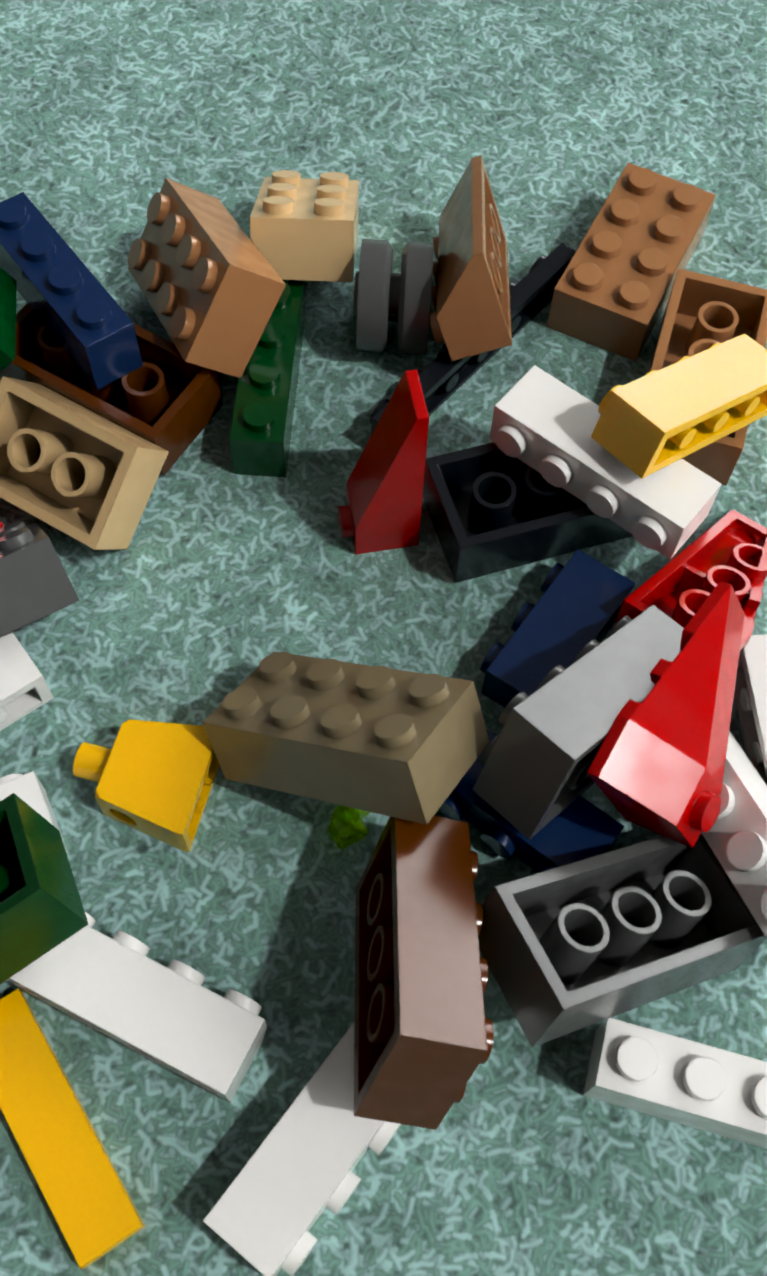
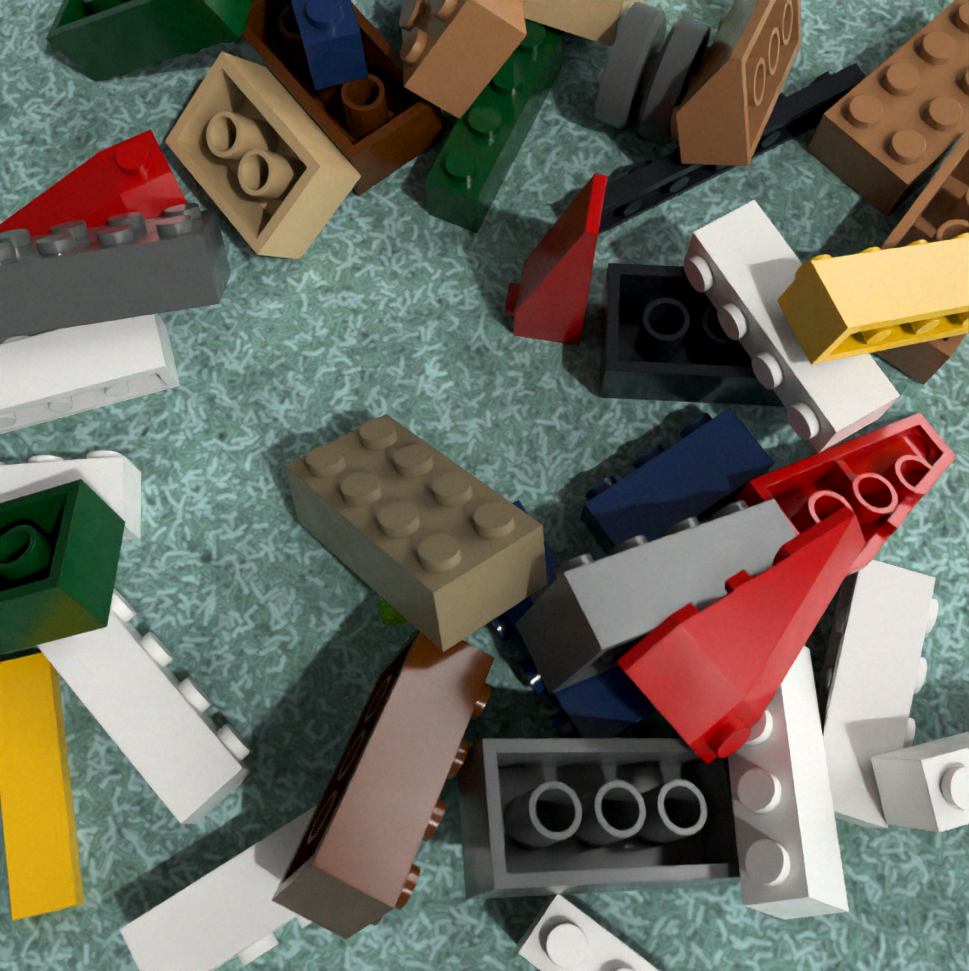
camera: 25 degrees right, 10 degrees up
yellow torso [73,719,220,852] -> none

